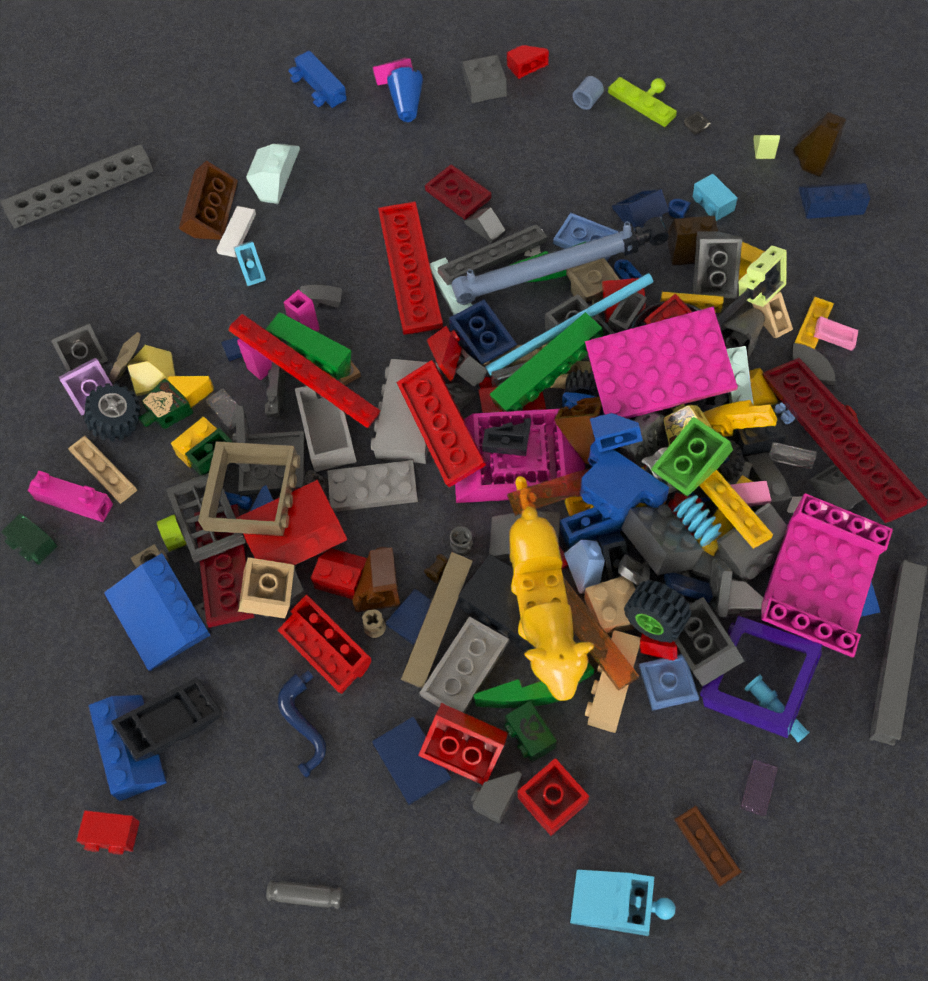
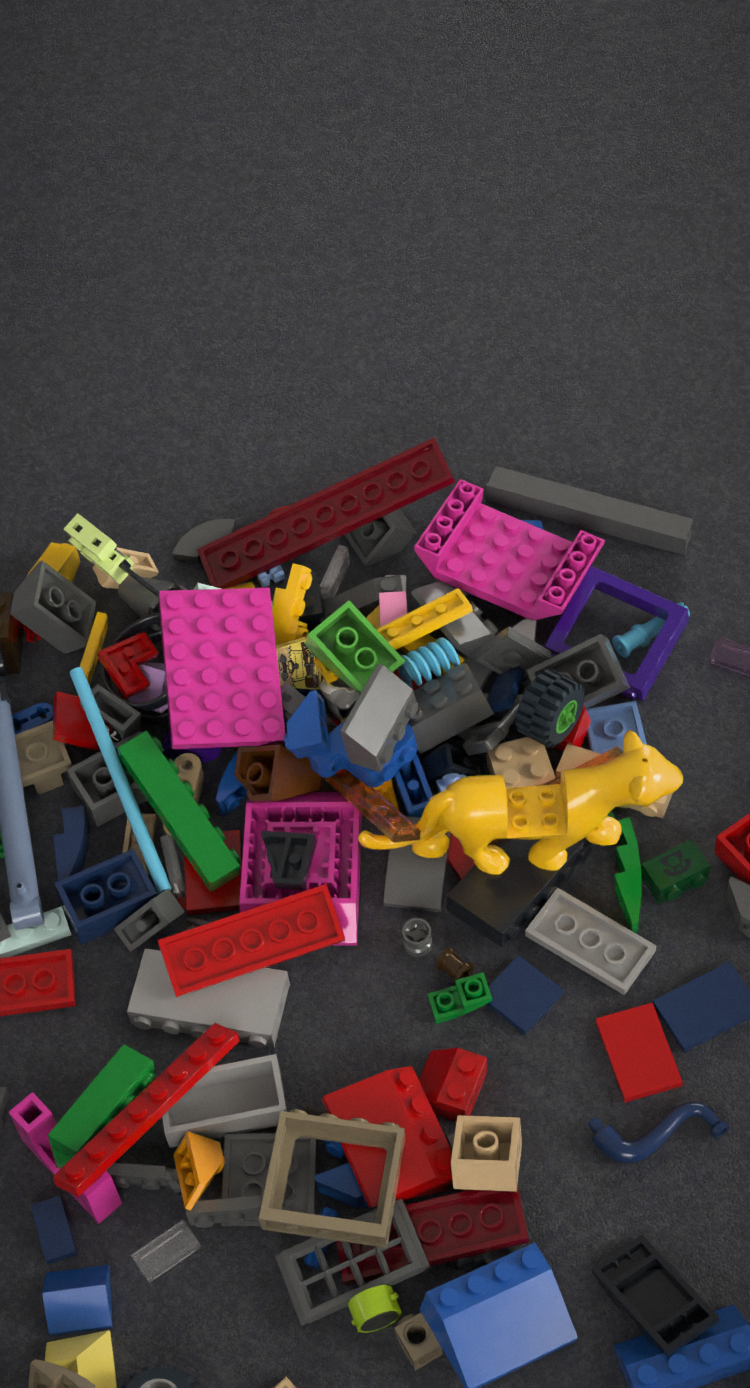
camera: 85 degrees left, 5 degrees down
torso [139,378,193,429] -> none
yellow slope [168,376,214,408] -> none
yellow brick [171,416,217,468] -> none
dark green brick [185,428,232,476] -> none
red brick [278,594,371,694] -> none
light grey plate [328,460,418,512] -> none
reddish brown slope [352,547,401,612] -> none
dark tan bush [362,609,386,638] -> none
dark tan tile [401,552,472,688] -> none
red slope [418,703,508,785] -> none
red slope [427,326,462,381] -> none
black tyre [565,370,599,397] -> none
yellow tile [795,297,834,349] -> none
bright pink tile [814,316,859,351] -> none
none -> blue slope [42,1265,113,1336]
none -> dark blue slope [53,805,89,881]
none -> light orange slope [173,1131,225,1211]
none -> slope [340,664,418,772]
none -> green slope [427,972,492,1024]
none -> red tile [595,1003,683,1103]

